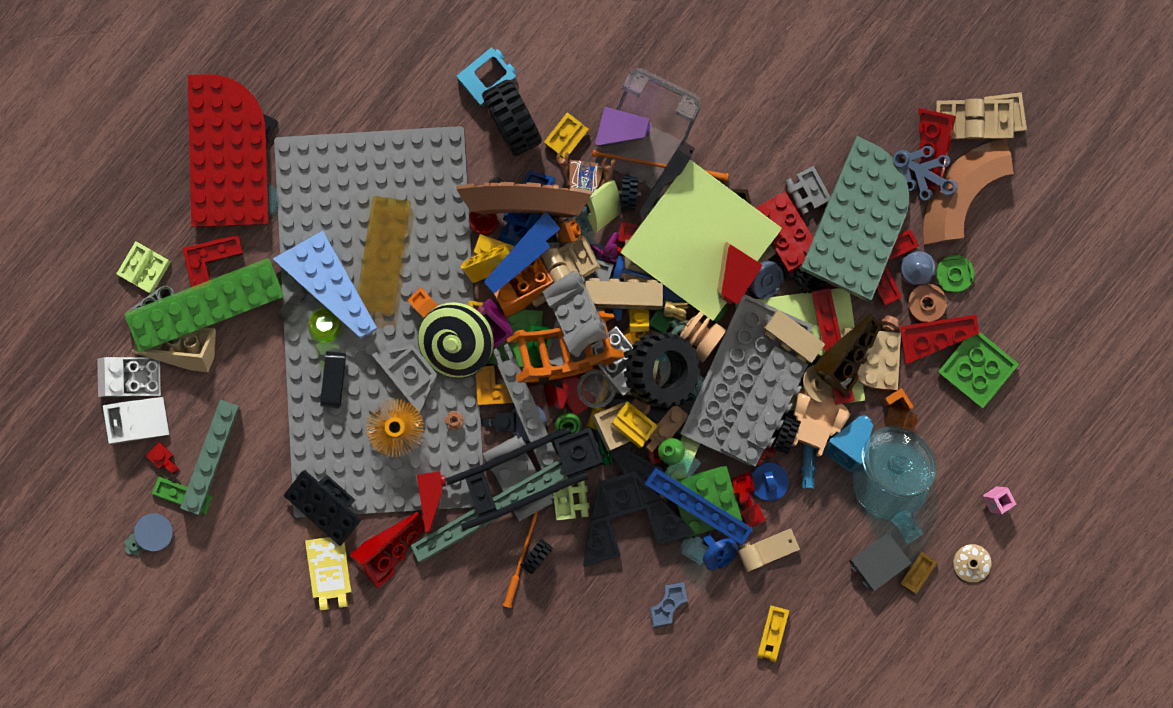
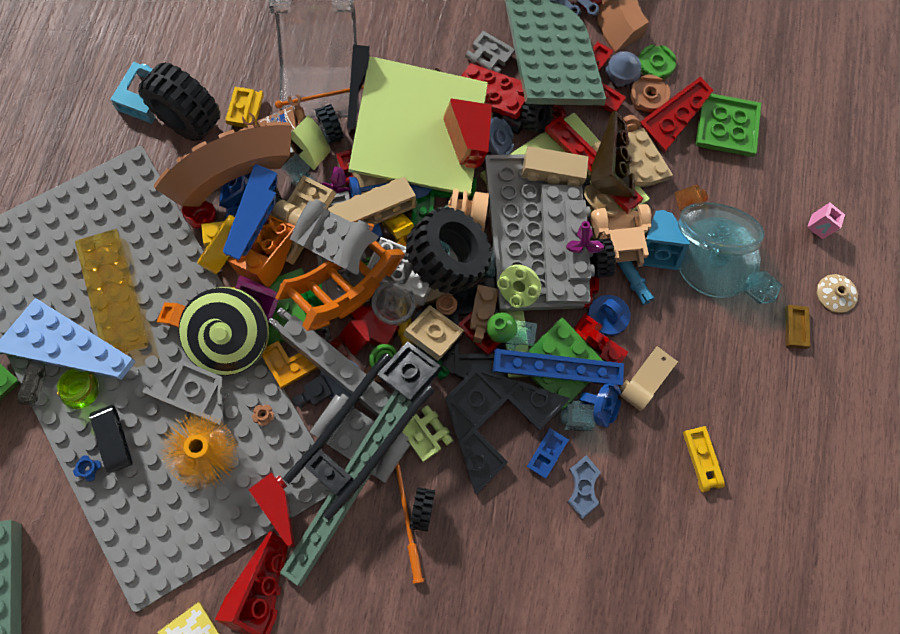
camera: 40 degrees left, 15 degrees down
black bracket [284,470,361,546] -> none
orange slope [556,218,581,242] -> none
medium lavender slope [595,107,652,147] -> none
yellow plate [610,402,657,448] -> none
pearl gold piece [662,301,689,322] -> none
dark grey brick [850,532,911,591] -> none
orange panel [882,388,914,411] -> none
none -> blue plate [73,455,102,482]
none -> yellowish green plate [497,265,541,308]
none -> blue slope [527,428,569,478]
none -> magenta plant [566,221,604,253]

